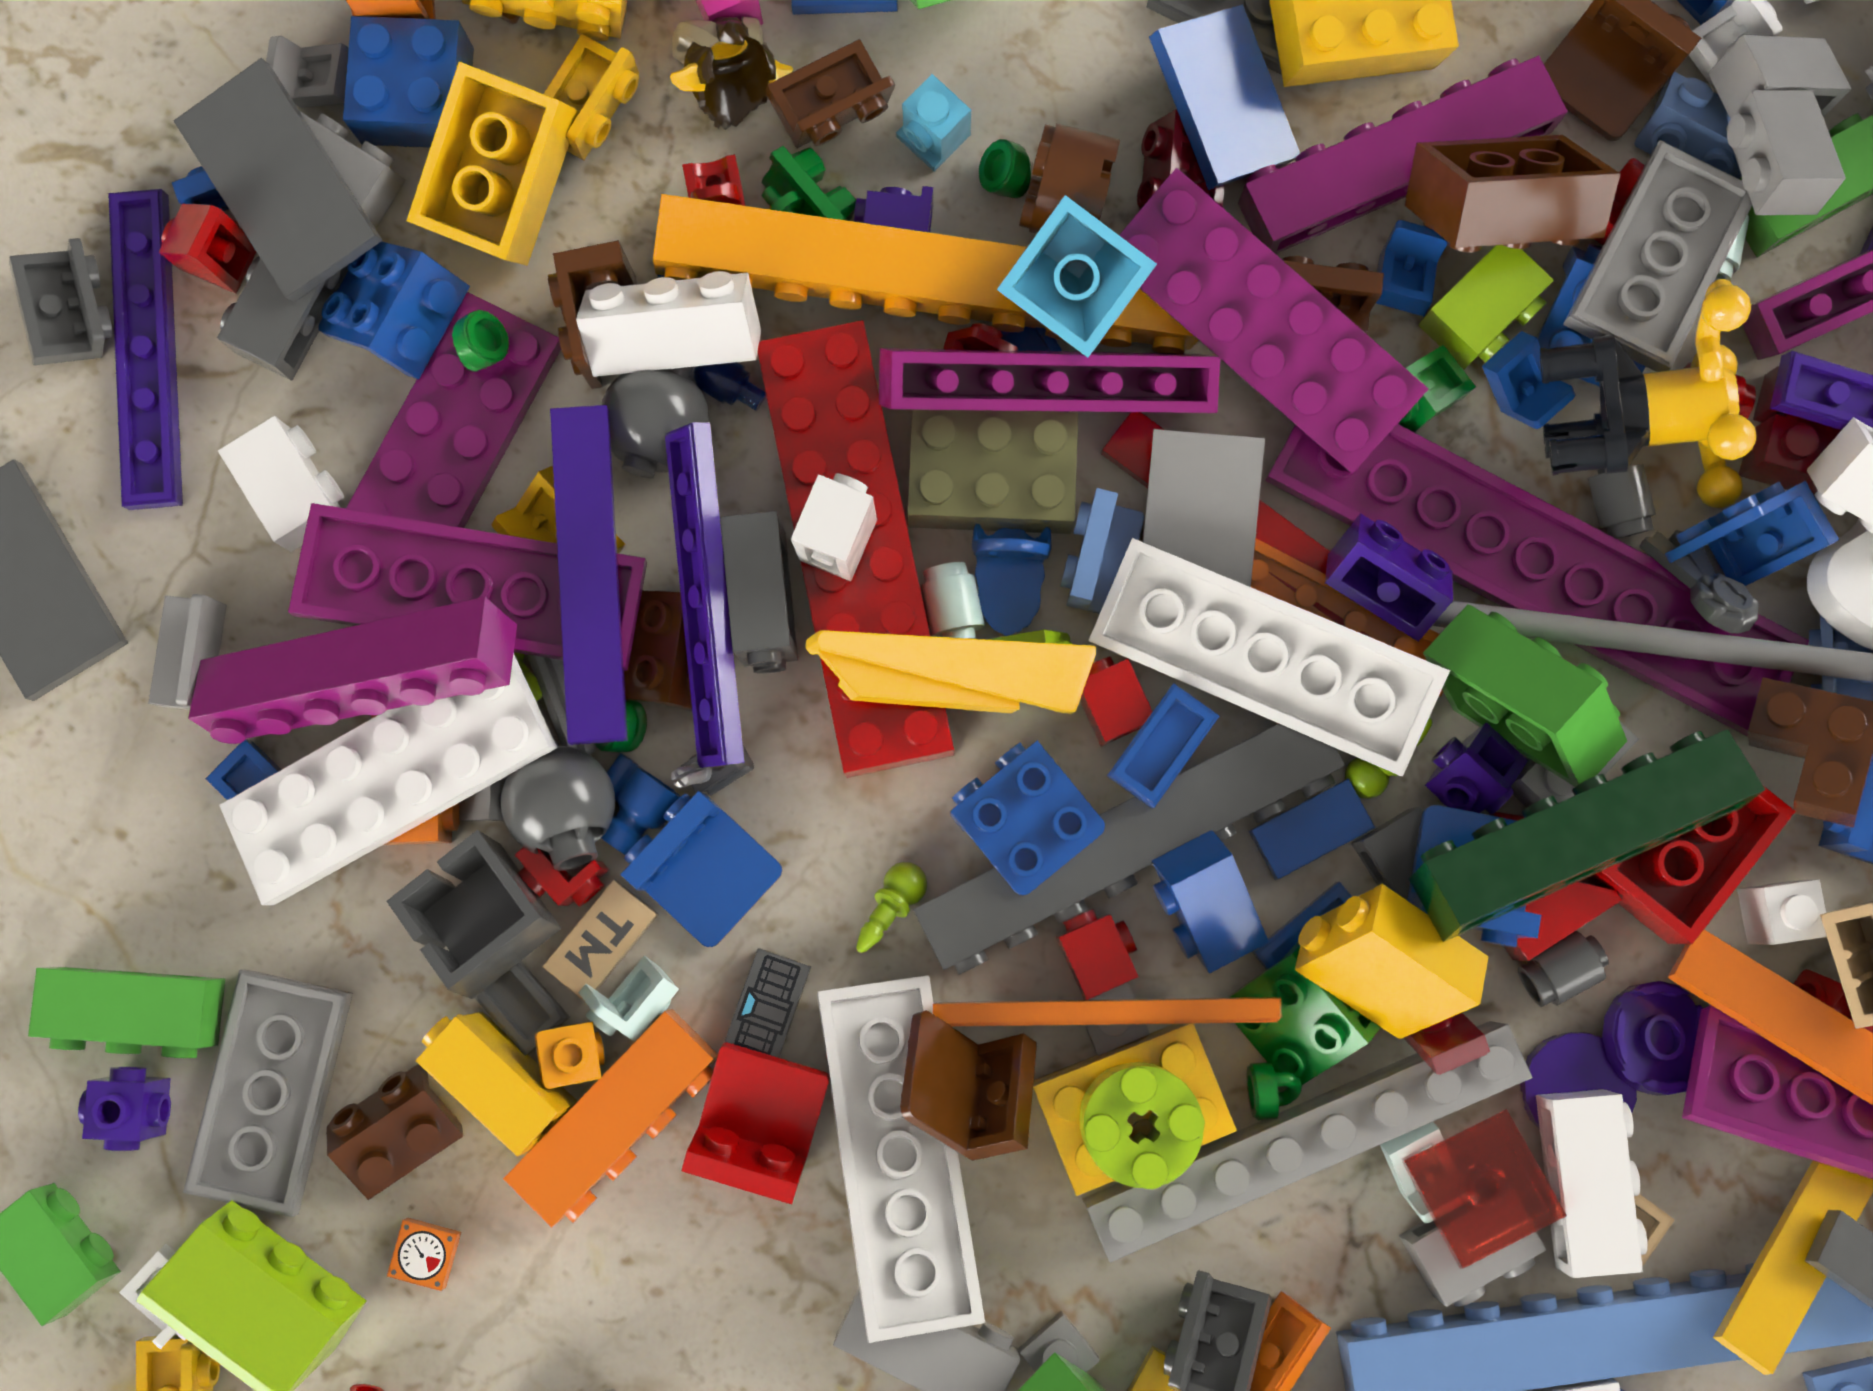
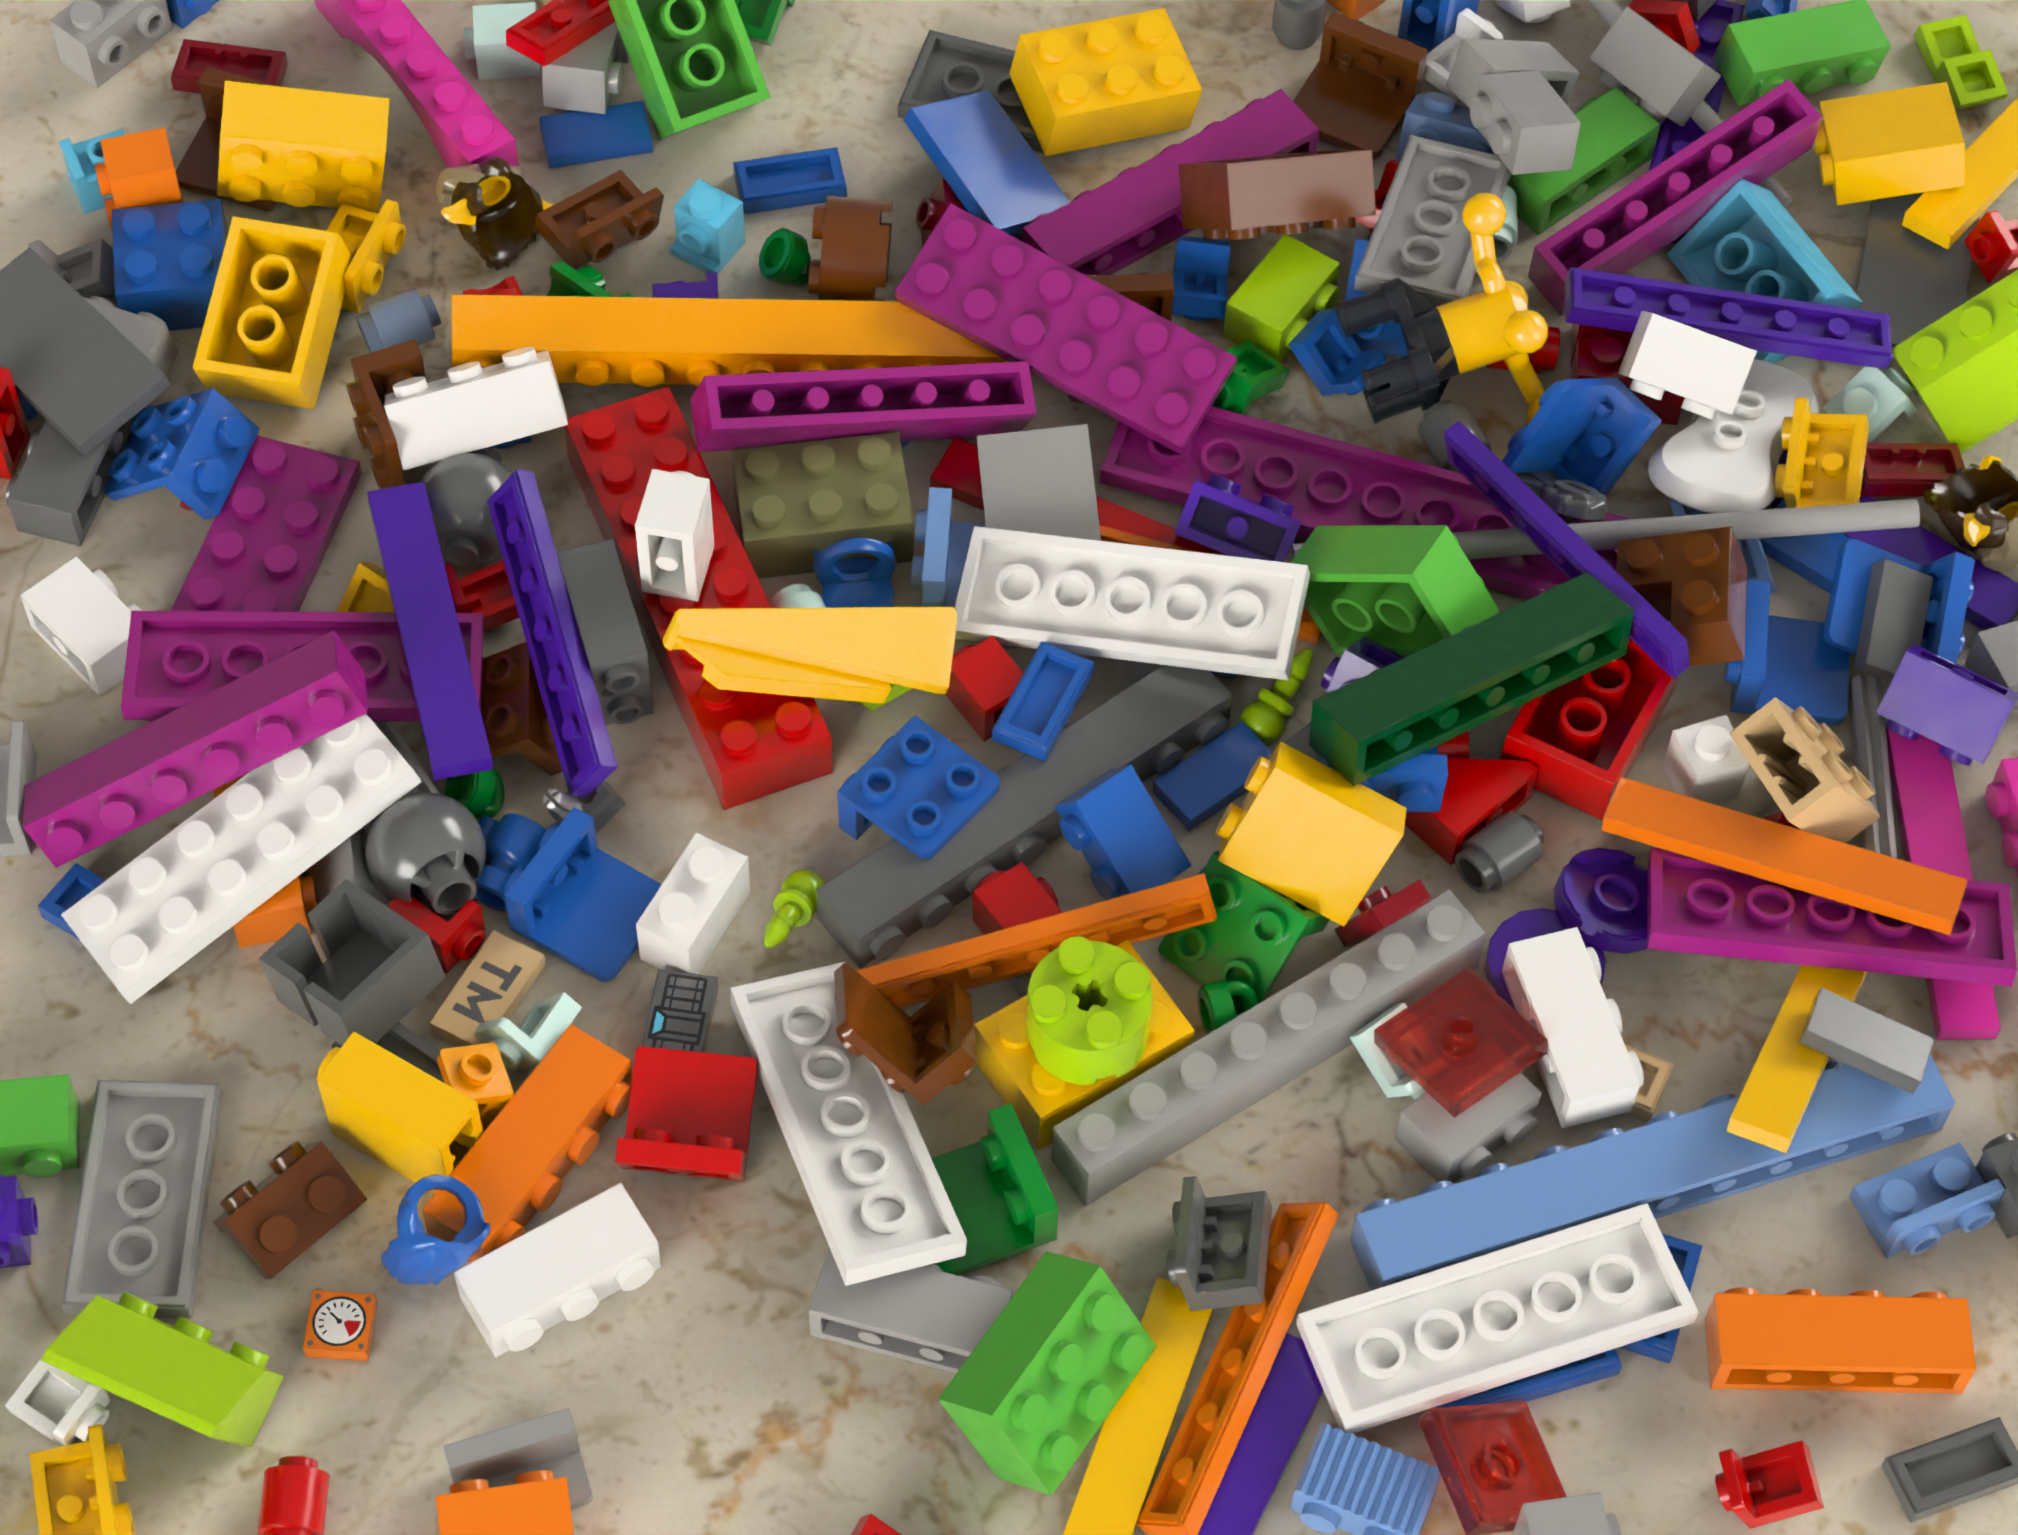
camera: 15 degrees left, 25 degrees down
green tile [452,310,509,371] -> none
clear blue cylinder [694,362,766,411] -> none
medium azure slope [997,195,1157,358] -> none
none -> sand blue brick [355,287,441,353]
none -> blue piece [381,1174,490,1285]
none -> red bracket [444,560,519,632]
none -> white brick [454,1183,661,1358]
none -> white brick [636,833,751,974]
none -> blue tile [733,147,847,214]
none -> green bracket [931,1103,1059,1276]
none -> dark purple tile [1444,420,1690,678]

